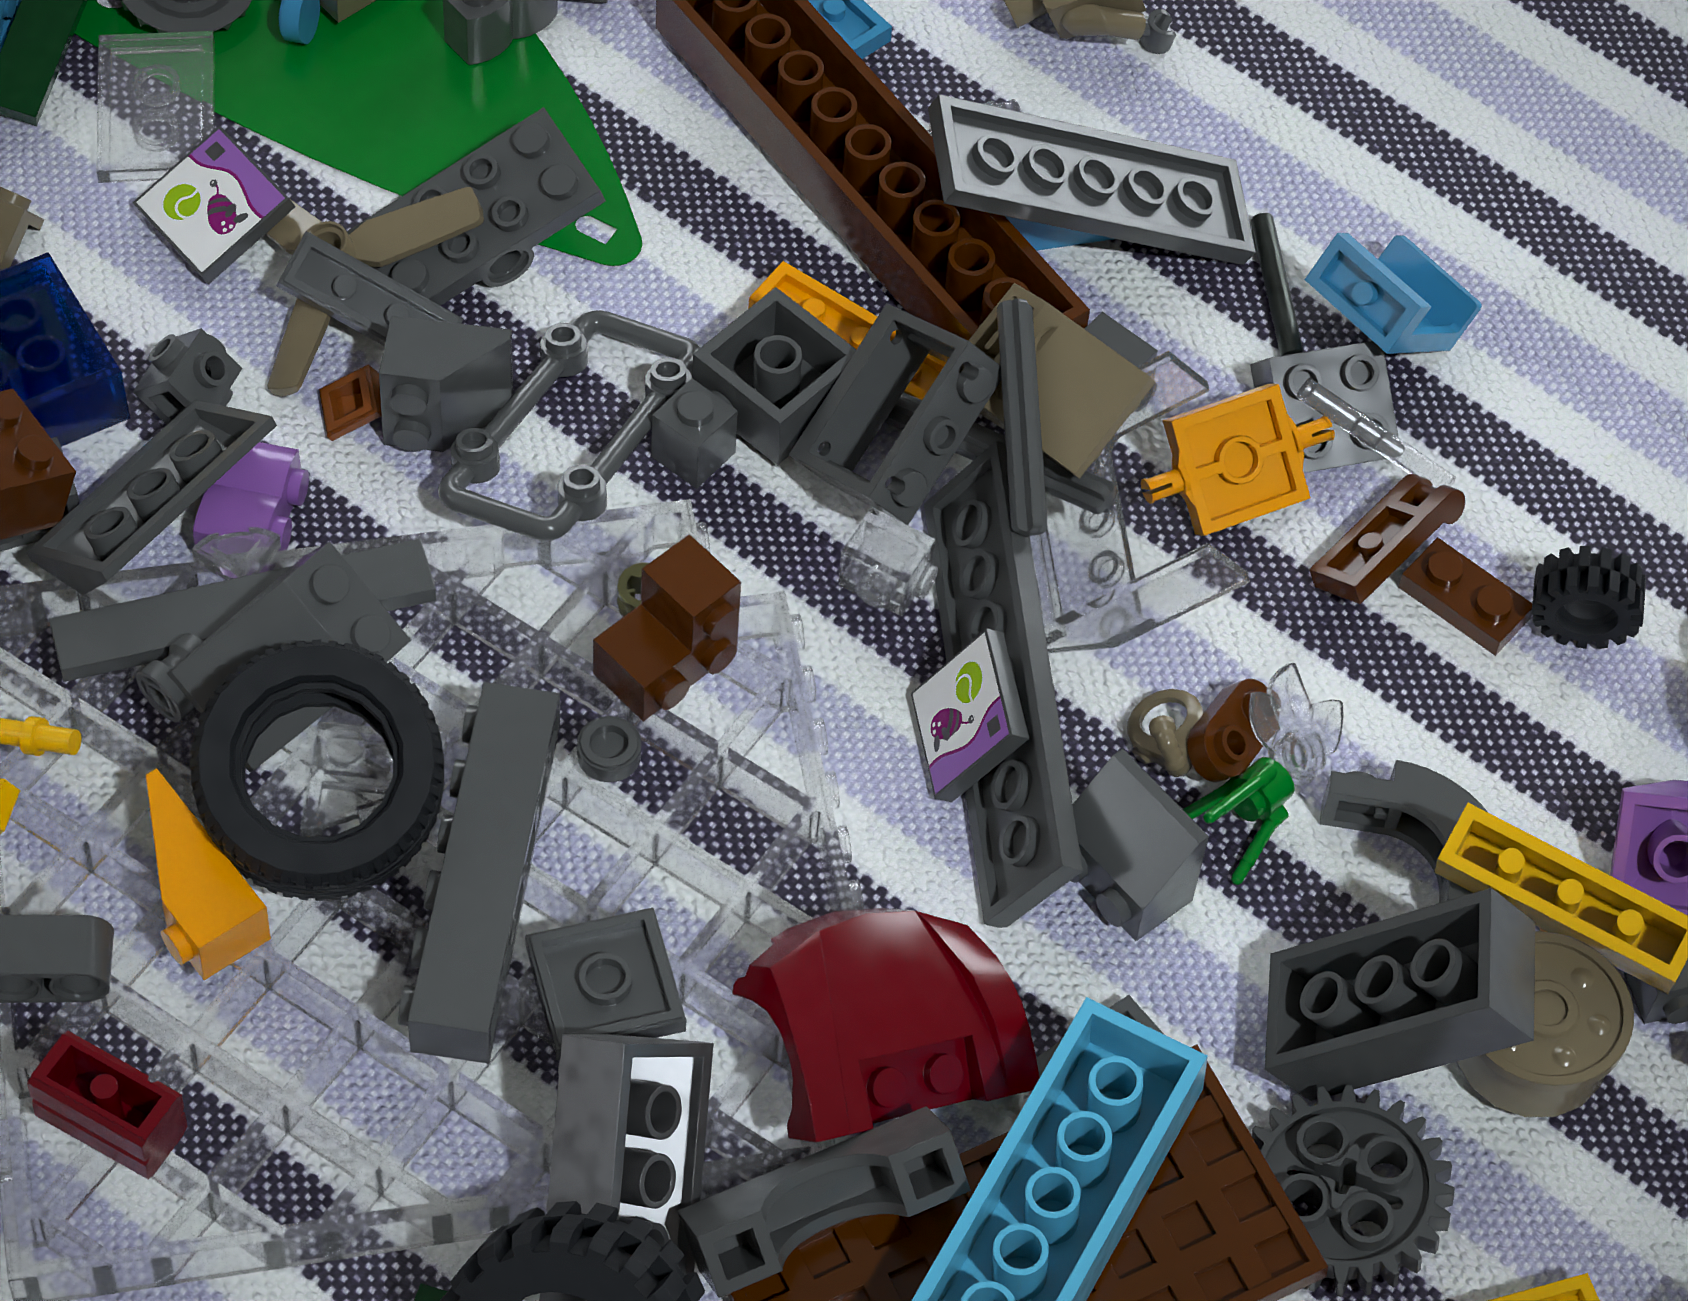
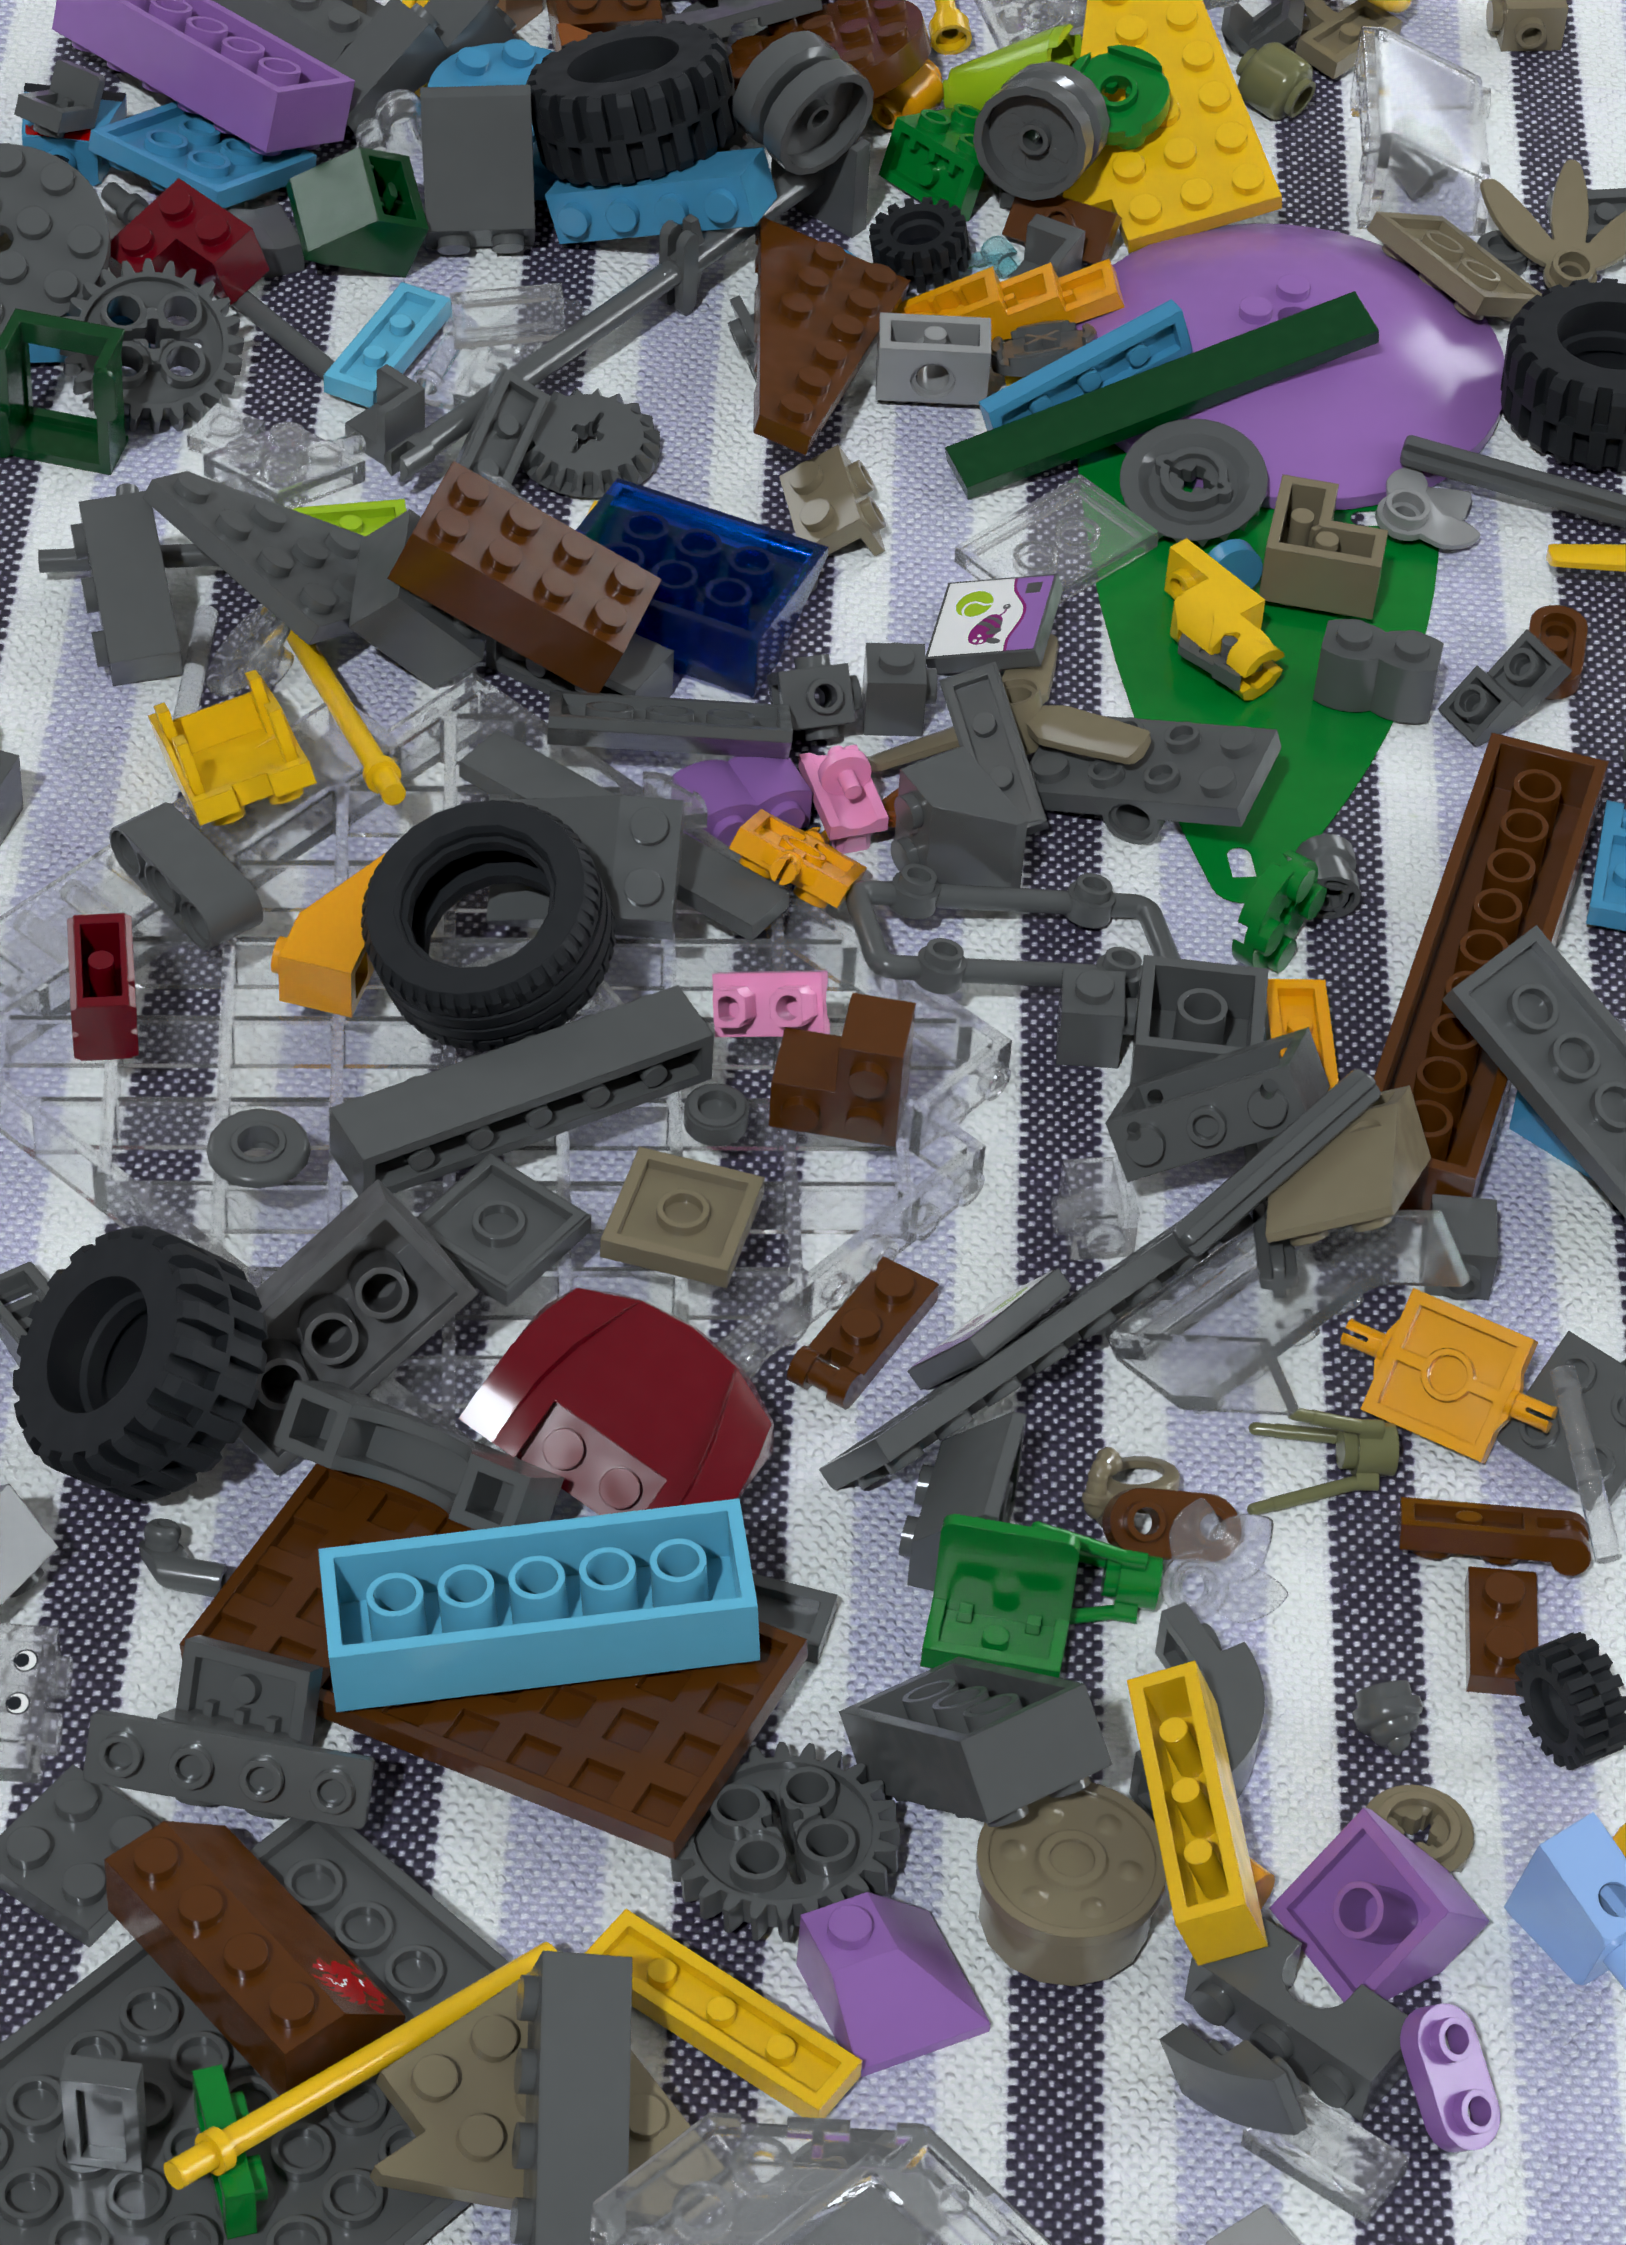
camera: 55 degrees right, 10 degrees down
none -> dark grey piece [206,1108,311,1189]
none -> dark tan plate [600,1146,765,1288]
none -> bright pink hips [712,970,830,1037]
none -> light orange plate [729,809,867,909]
none -> reddish brown plate [787,1256,939,1410]
none -> medium lavender slope [796,1892,991,2078]
none -> bright pink hips [798,744,889,854]
none -> dark grey brick [862,642,937,736]
none -> green bracket [920,1514,1081,1678]
none -> yellow plate [1164,538,1285,700]
none -> green plate [1232,850,1327,973]
none -> olive plant [1247,1407,1399,1516]
none -> dark grey wheel [1296,834,1361,919]
none -> dark grey plate [1352,1680,1423,1756]
none -> dark tan gear [1366,1785,1474,1873]

